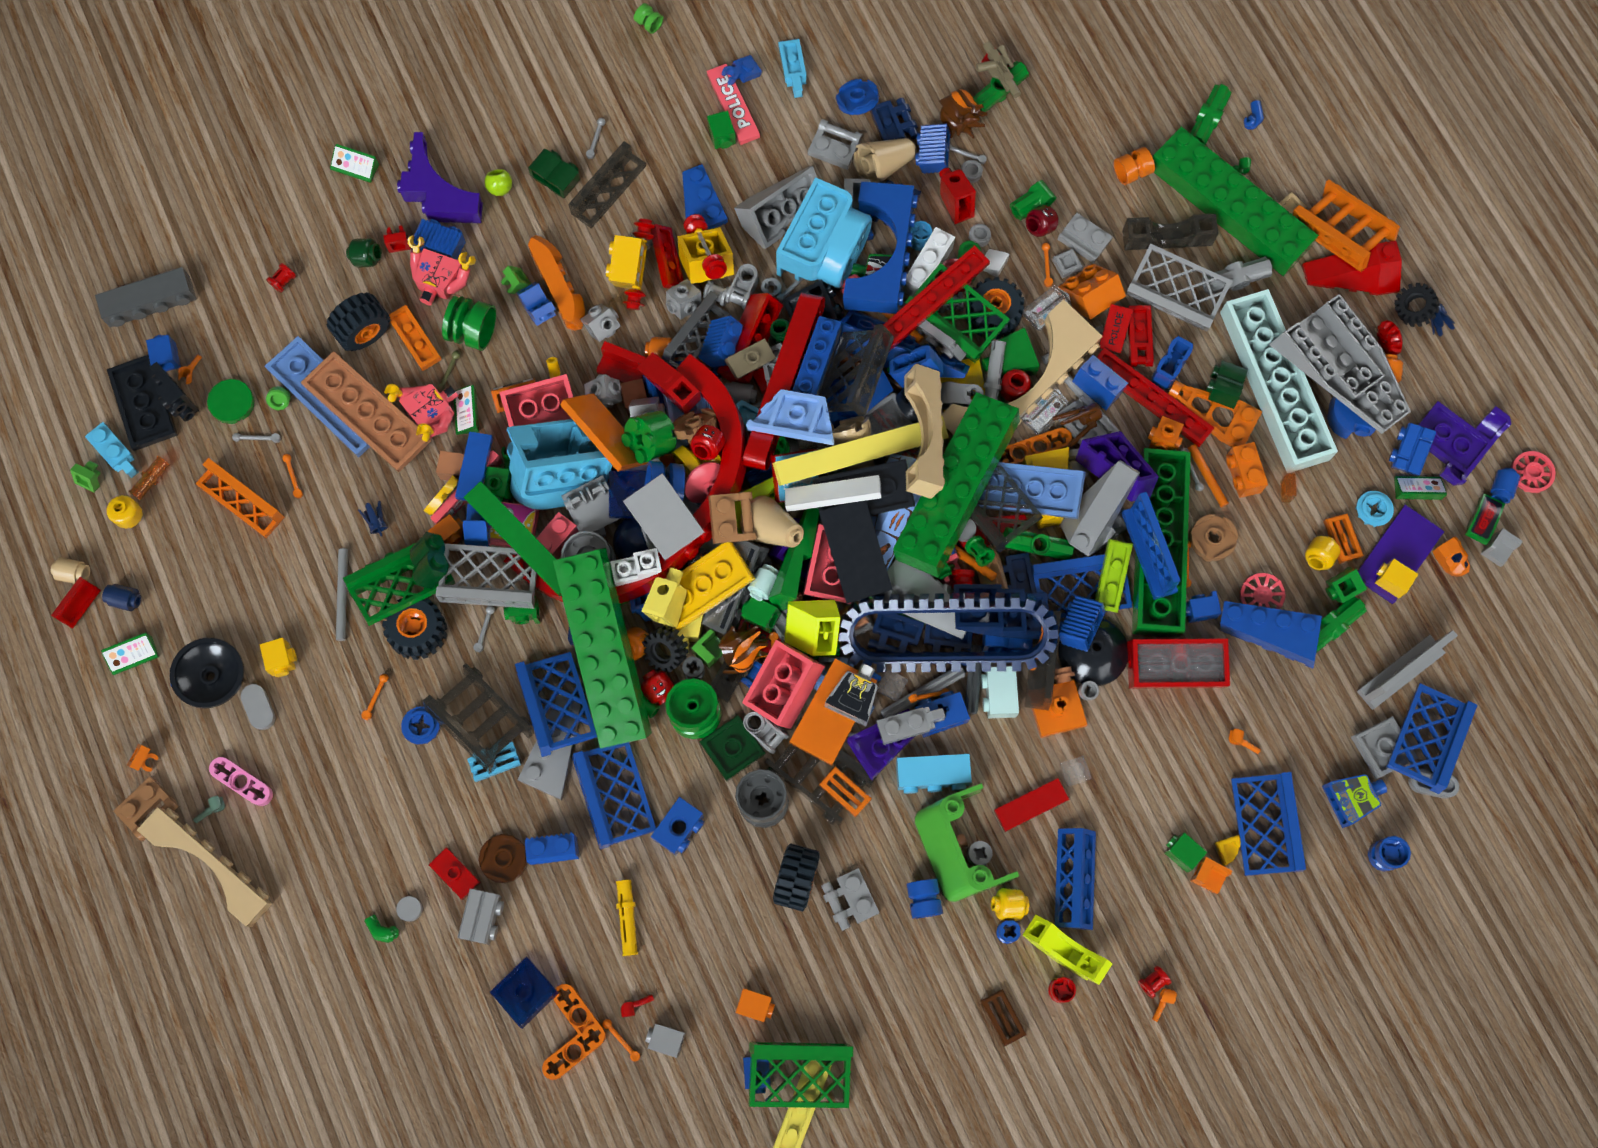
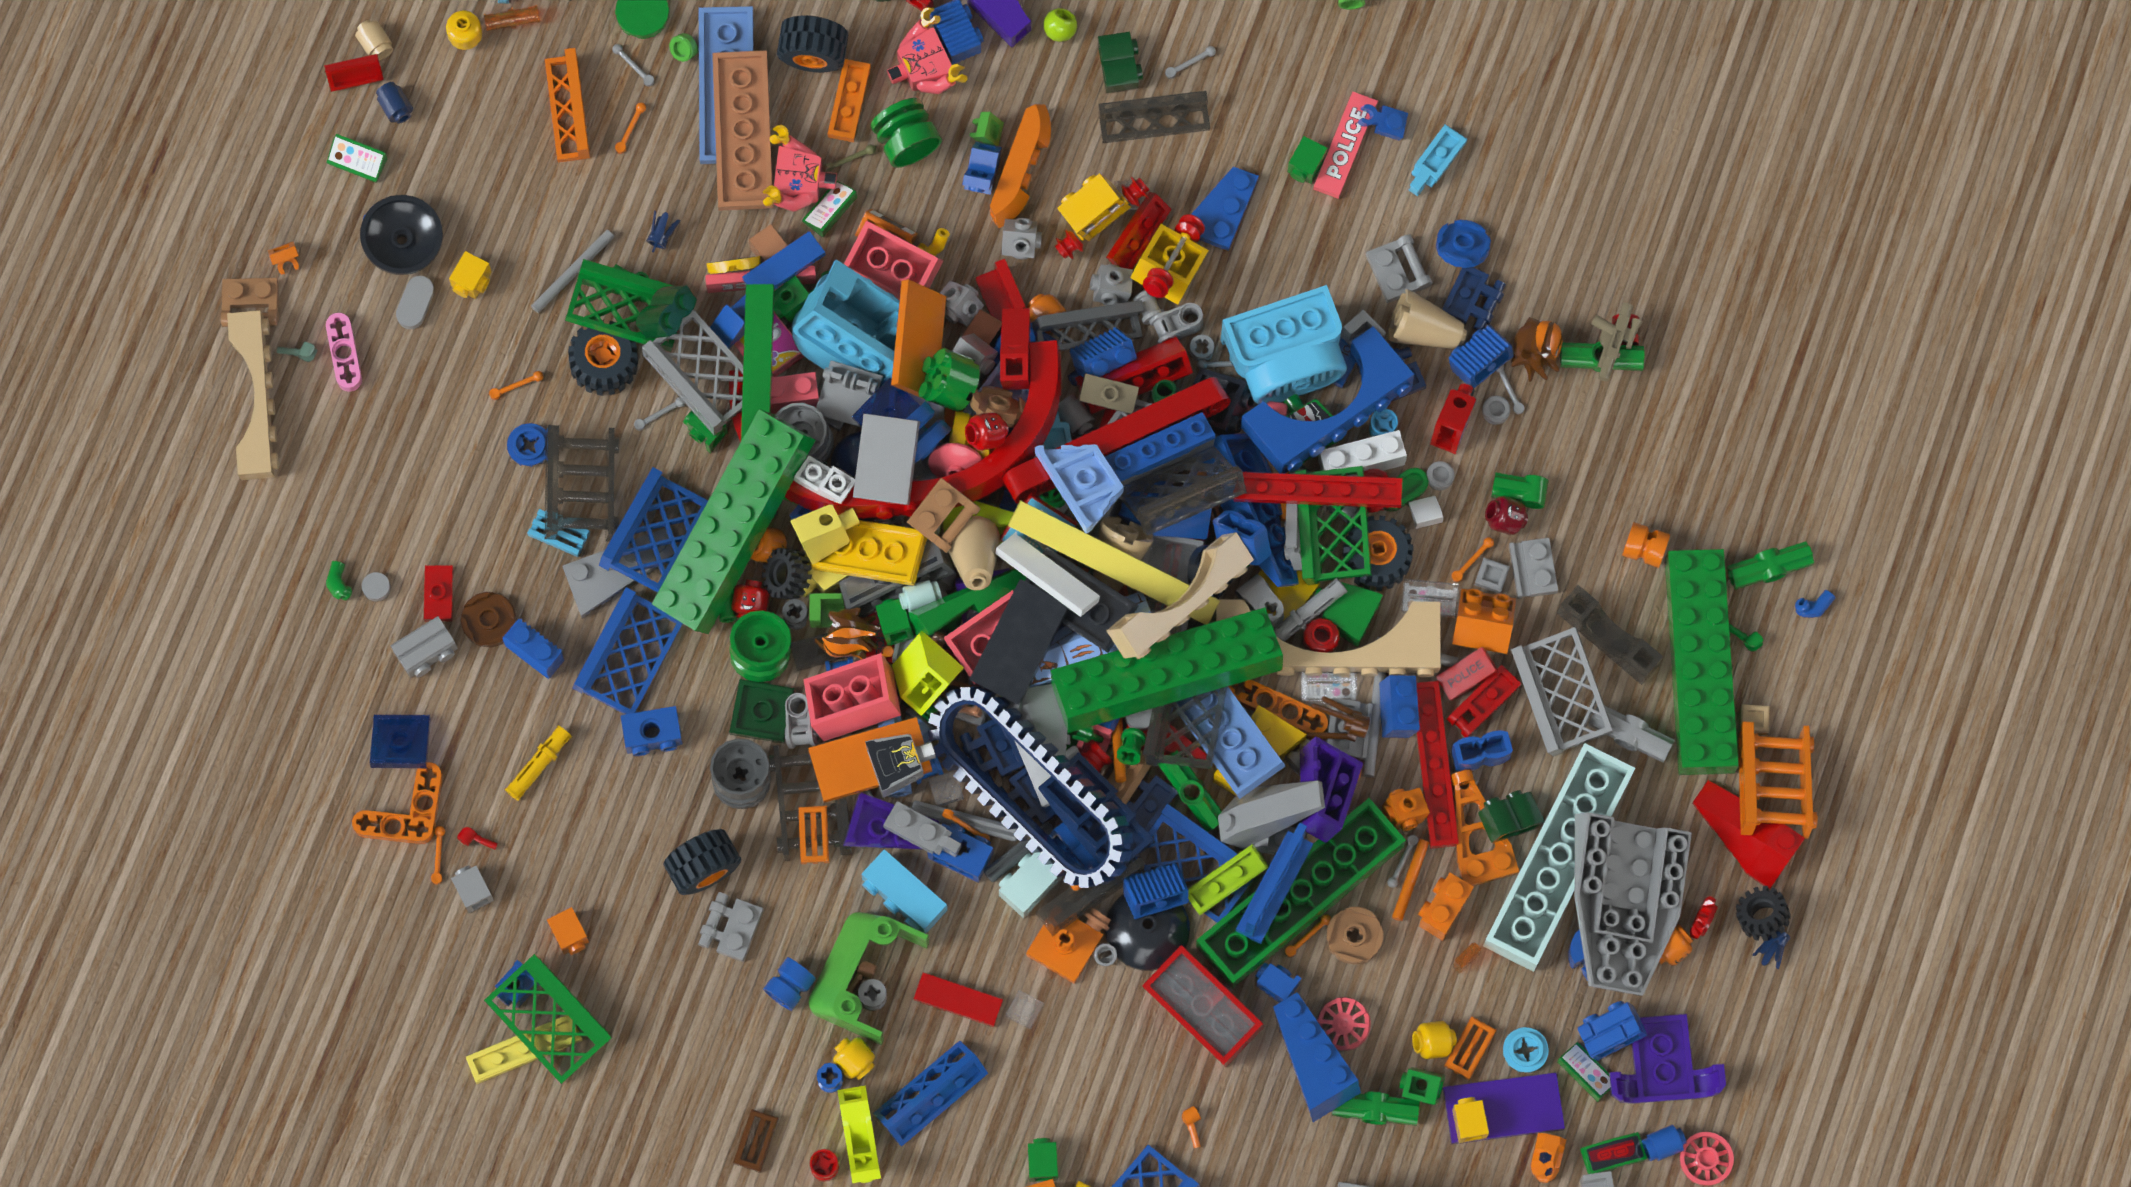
camera: 45 degrees right, 0 degrees up
orange brick [428,514,464,544] -> none
light grey wedge [734,166,817,249] -> none

